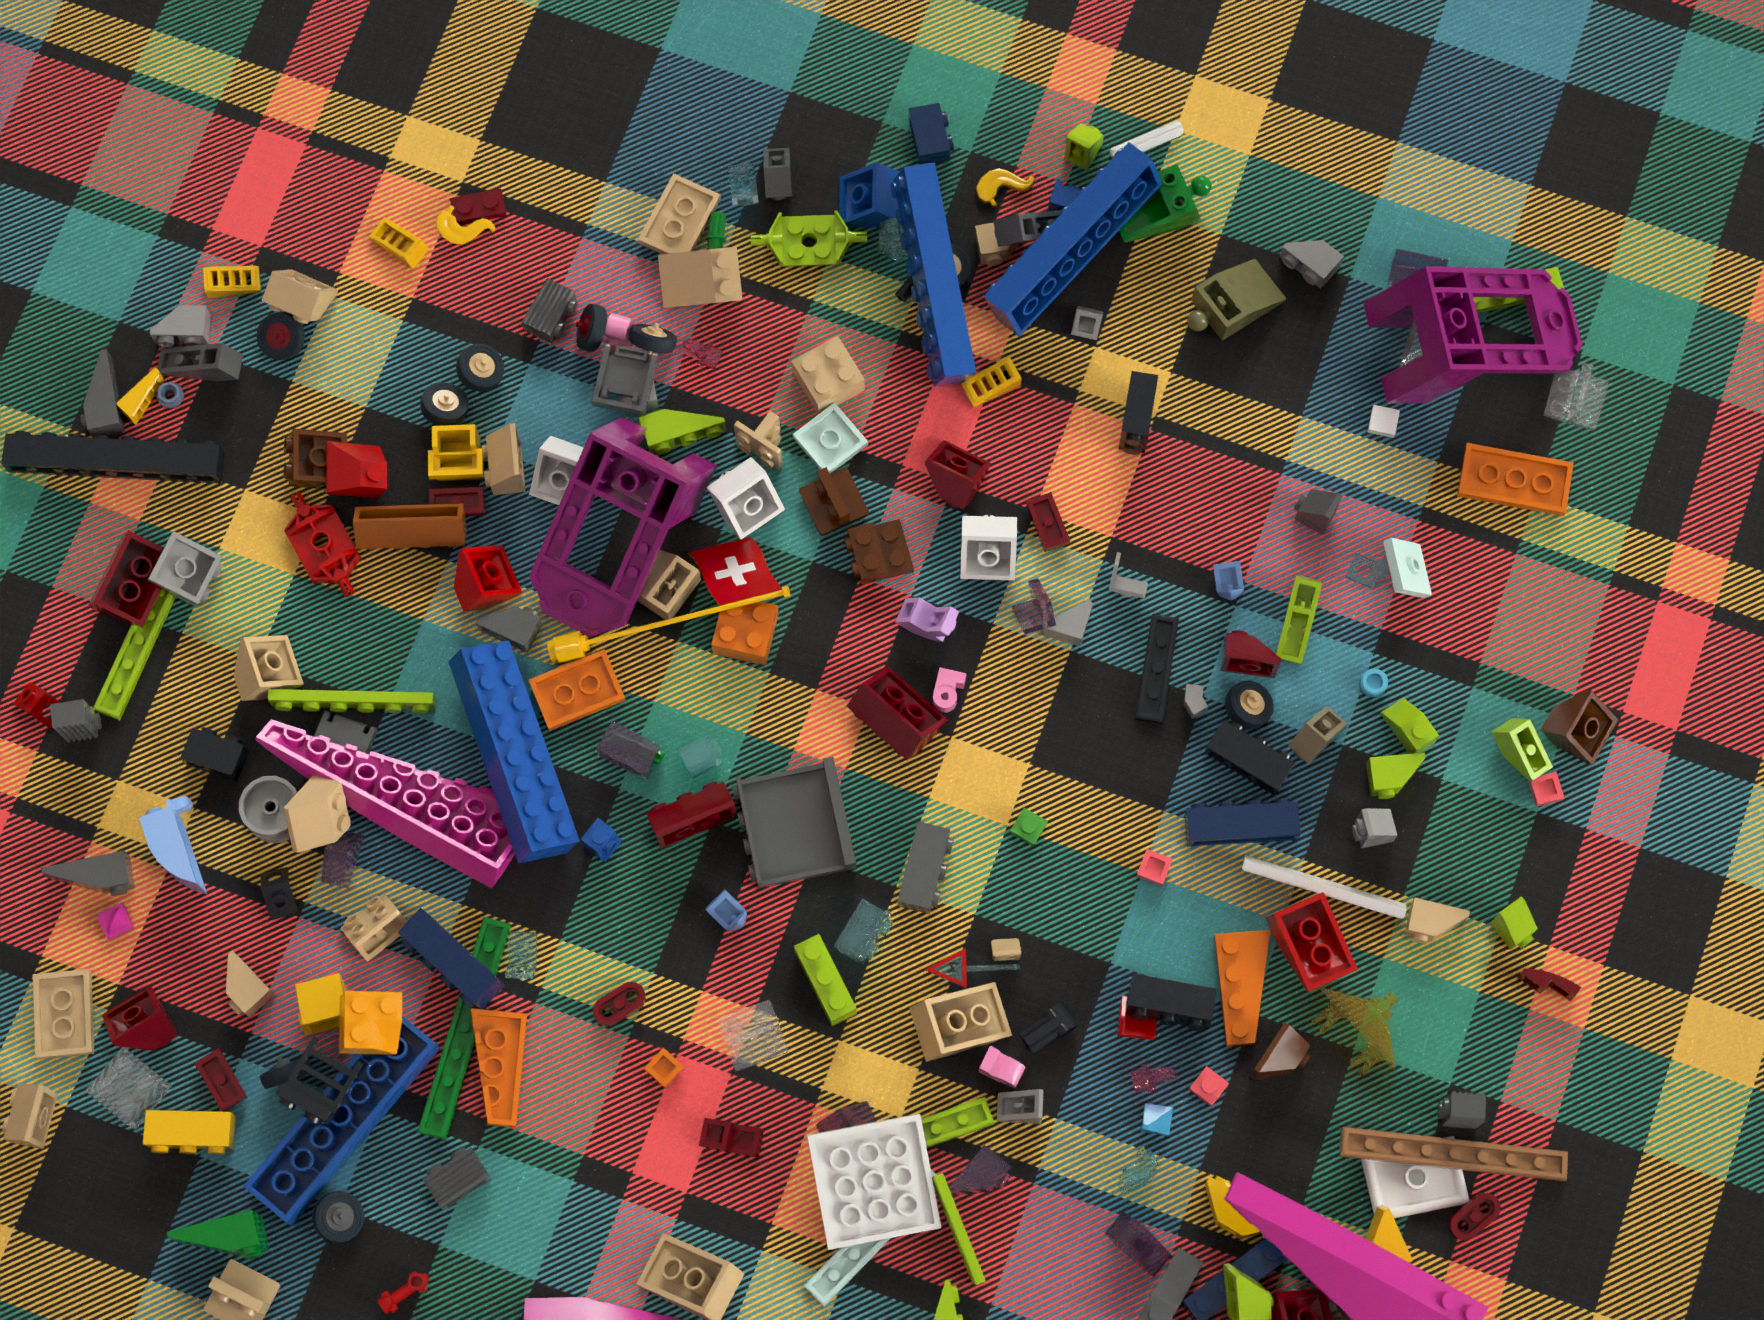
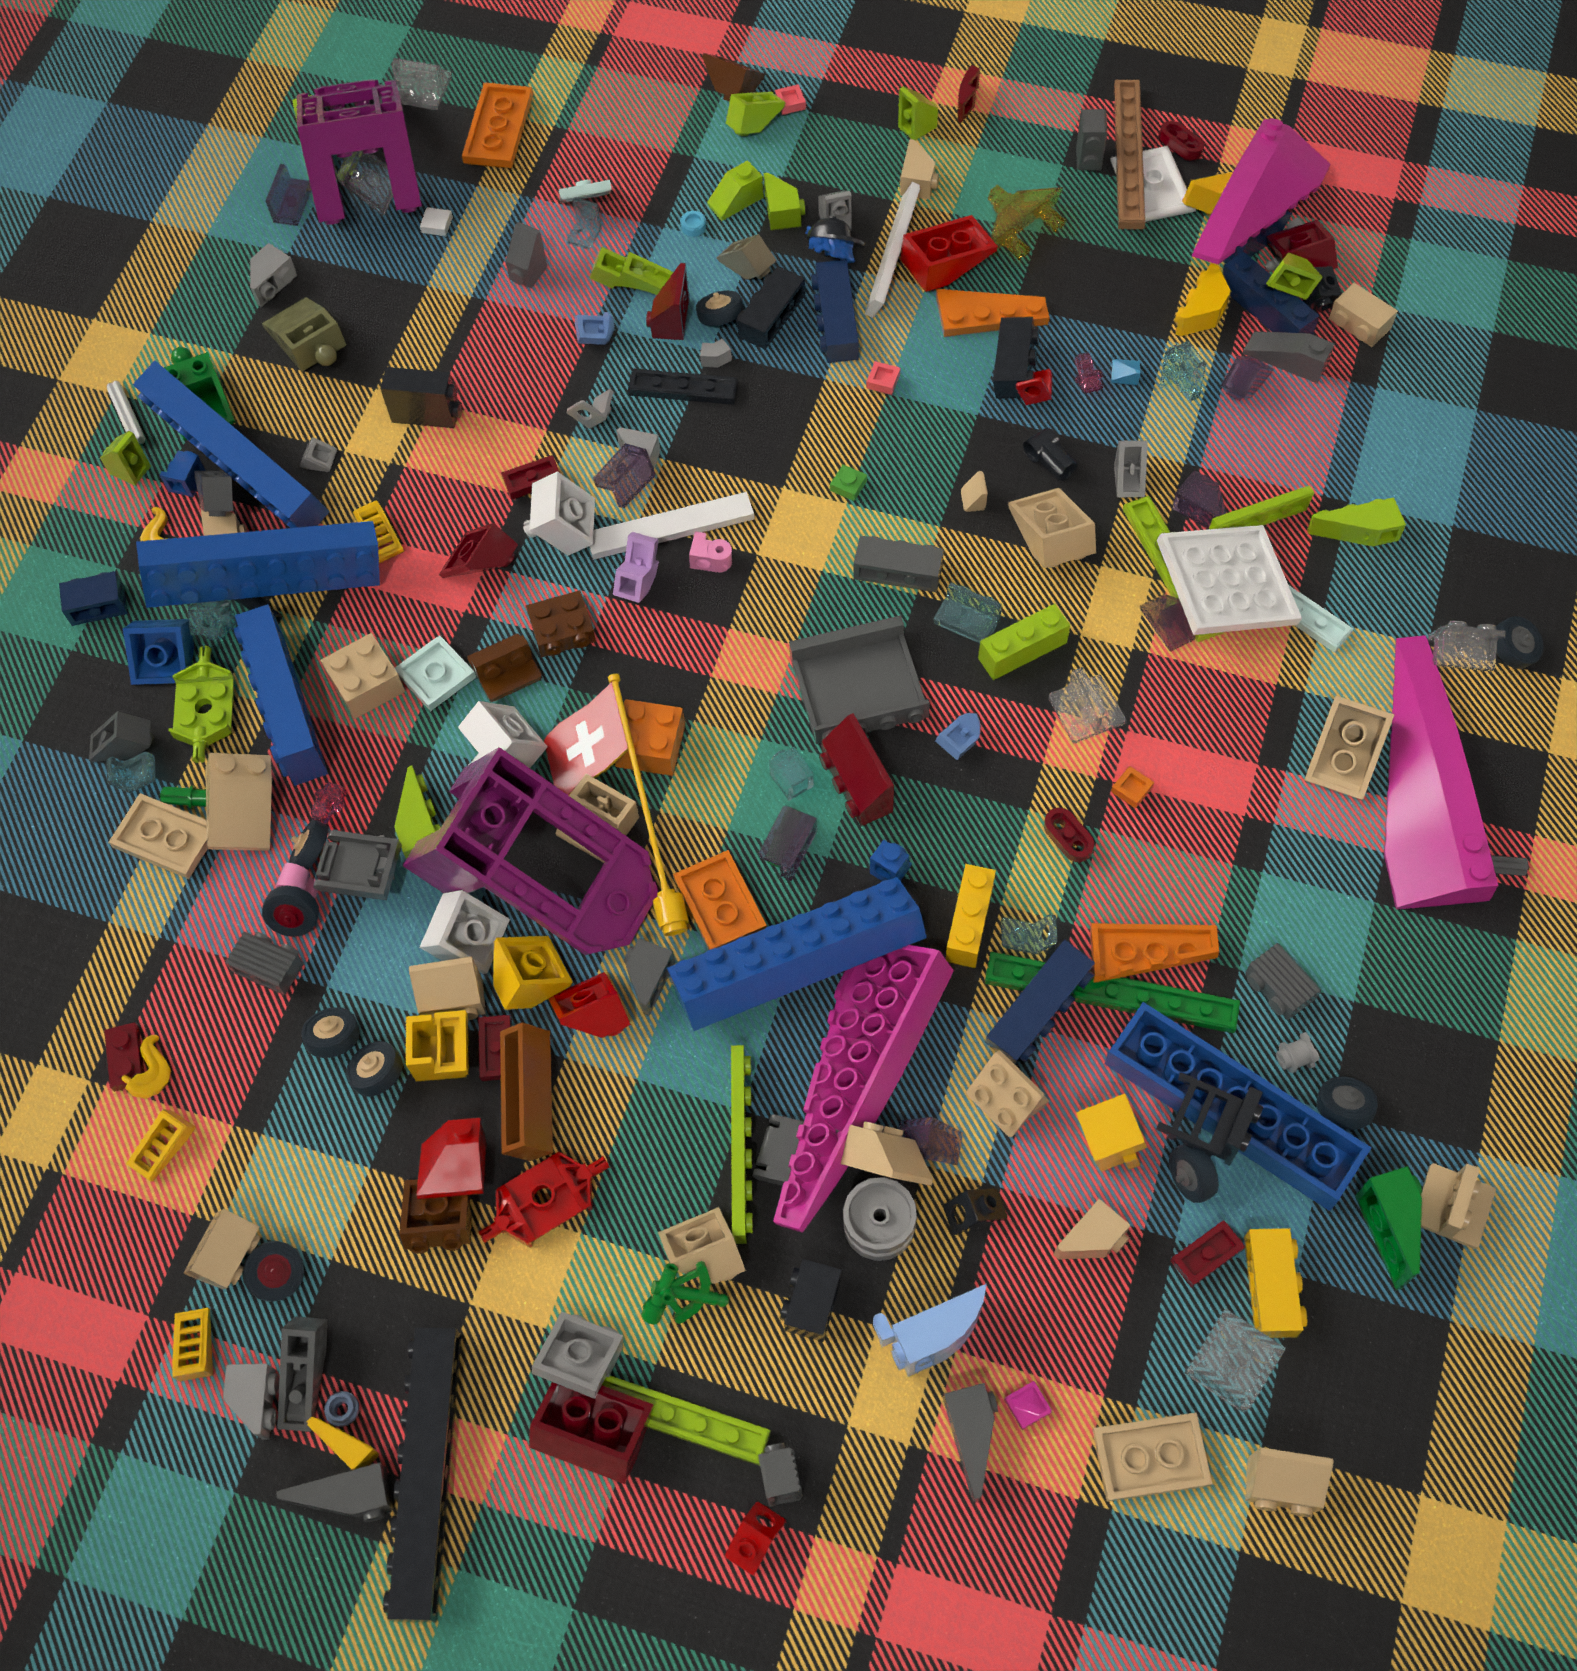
camera: 90 degrees left, 10 degrees down
dark red slope [102,986,178,1051] -> none
light orange slope [339,991,402,1055] -> none
red bar [377,1271,430,1314] -> none
dark red slope [699,1118,764,1158] -> none
tan bracket [734,411,783,470] -> none
dark red slope [846,666,948,760] -> none
piece [925,948,1019,989] -> none
bright pink leg [979,1046,1026,1088] -> none
coral plate [1189,1066,1229,1107] -> none
reddish brown slope [1249,1022,1311,1081] -> none
none -> blue brick [233,604,328,786]
none -> yellow slope [493,936,573,1010]
none -> white tile [589,492,754,560]
none -> green piece [641,1261,729,1325]
none -> hair [805,216,865,263]
none -> yellow brick [945,864,996,968]
none -> light grey brick [1276,1032,1319,1073]

